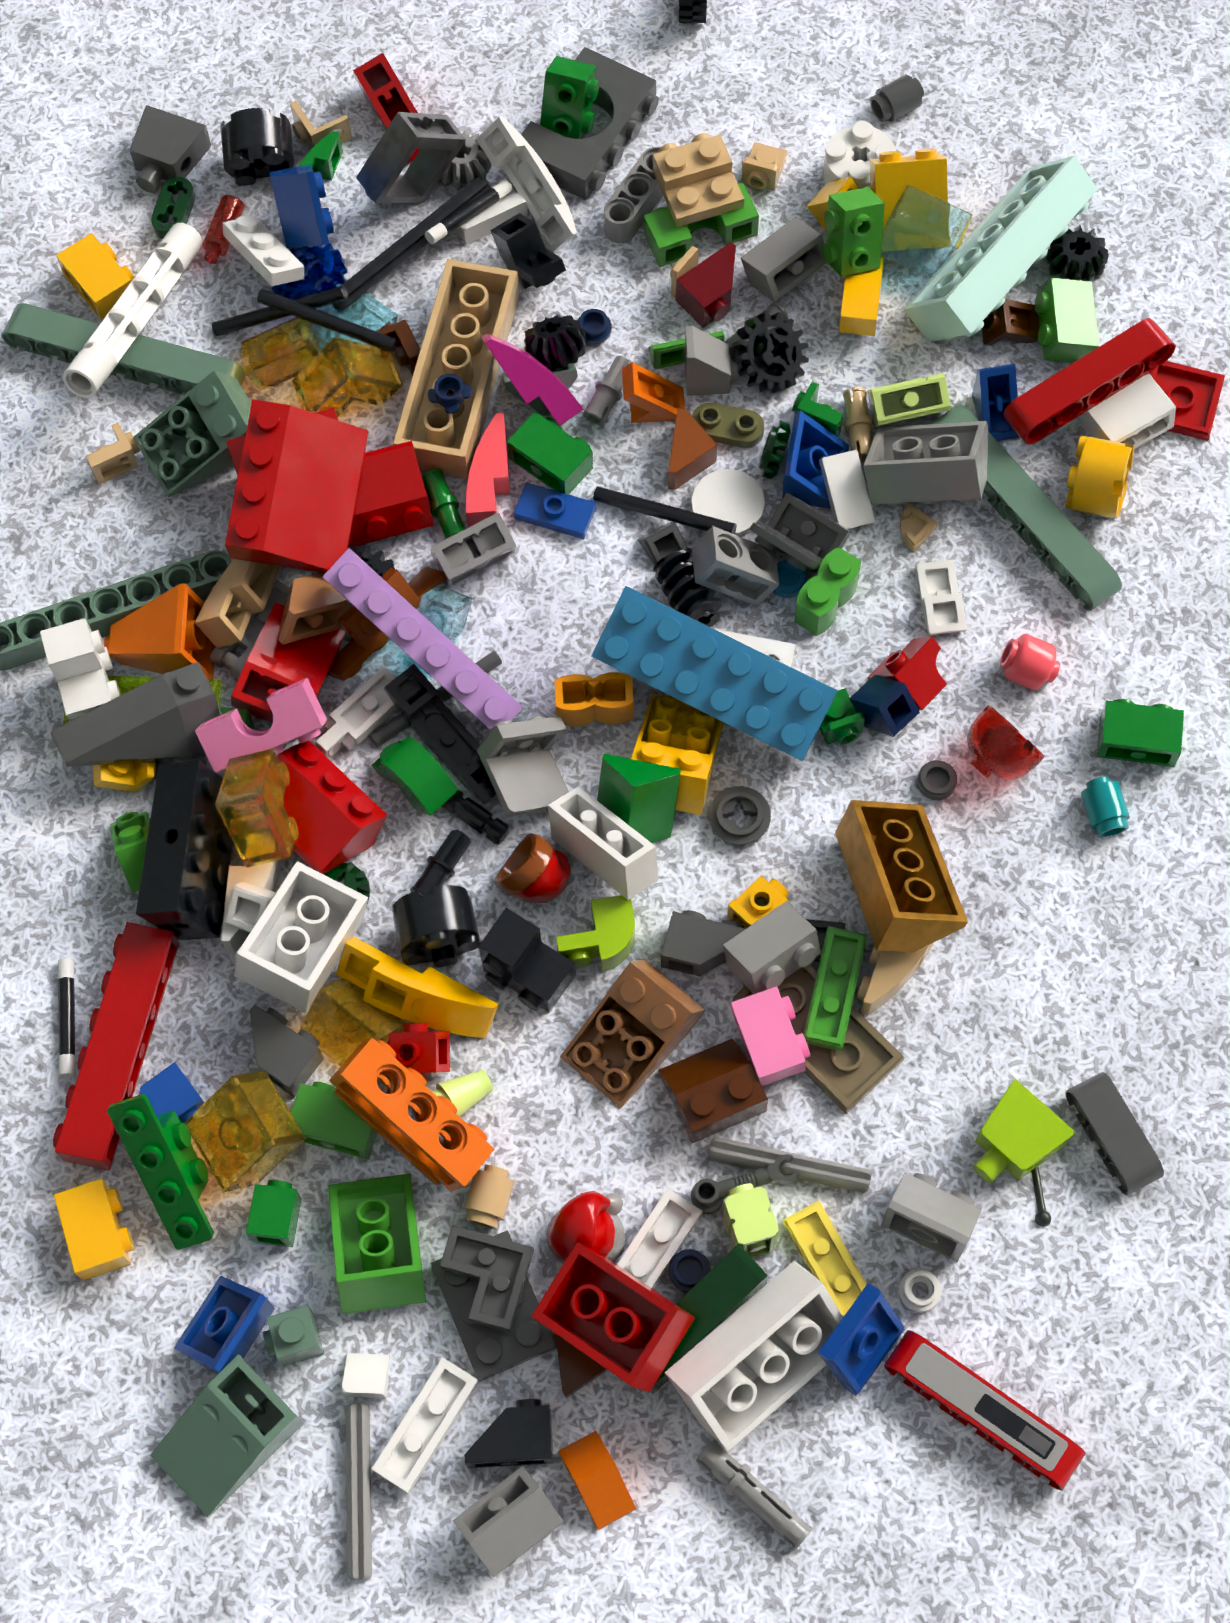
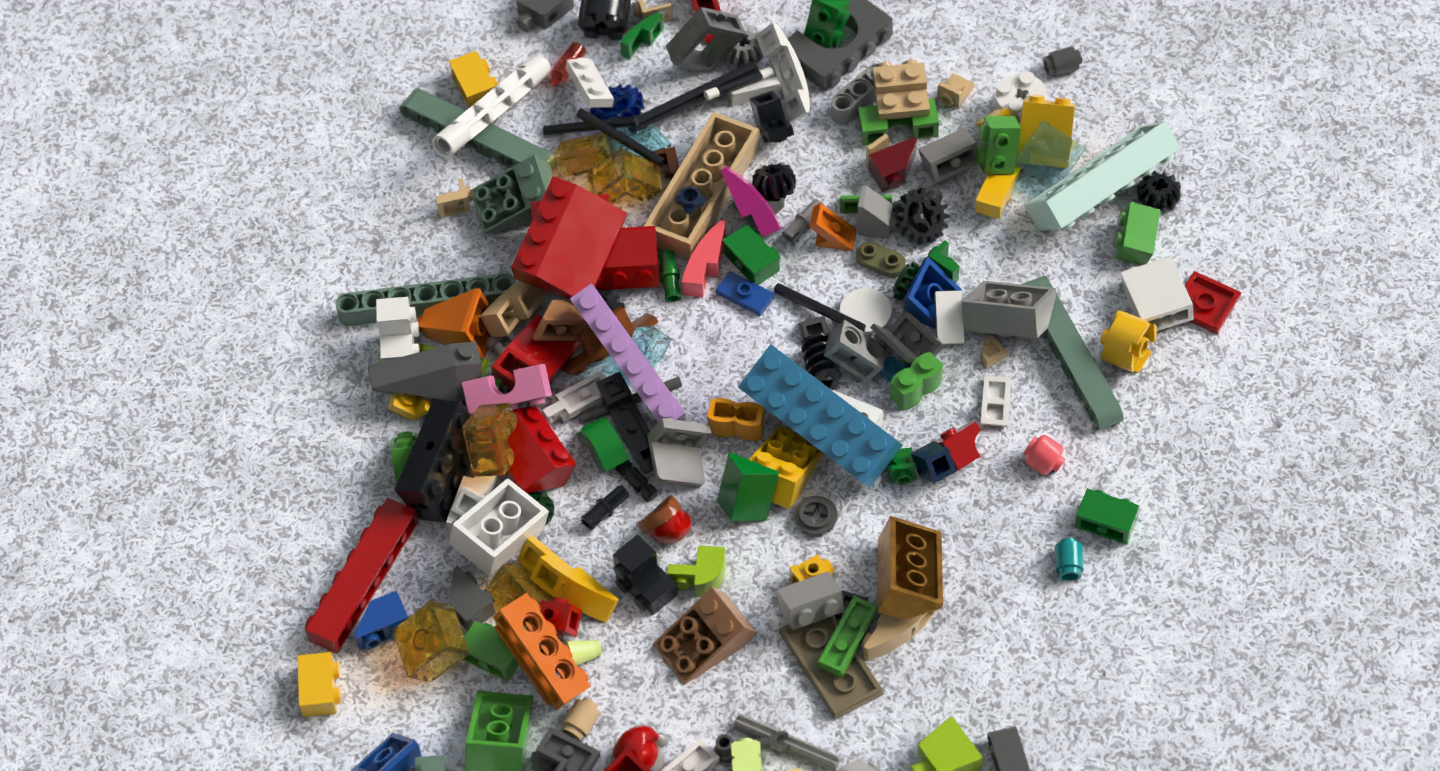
camera: 15 degrees right, 10 degrees down
black bar [58,958,76,1078] -> none
green bracket [107,1094,214,1250] -> none
dark green beam [151,177,195,239] -> none
green brick [246,1180,302,1247] -> none
blue slope [269,164,334,248] -> none
black brick [392,885,481,968] -> none
light grey brick [431,512,516,587] -> none
white brick [548,786,658,900] -> none
dark blue plate [578,309,612,344] -> none
reddish brown slope [658,1038,768,1144] -> none
dark grey slope [661,910,745,977] -> none
dark orange slope [668,408,717,490] -> none
bright pink brick [731,986,811,1086] -> none
tan pin [843,387,874,462] -> none
yellowish green brick [867,373,951,427] -> none
dark grey tile [917,760,957,800] -> none
clear red cylinder [967,705,1045,780] -> none
blue slope [972,364,1020,441] -> none
reddish brown bracket [981,299,1039,346] -> none
red beam [1003,318,1176,445] -> none

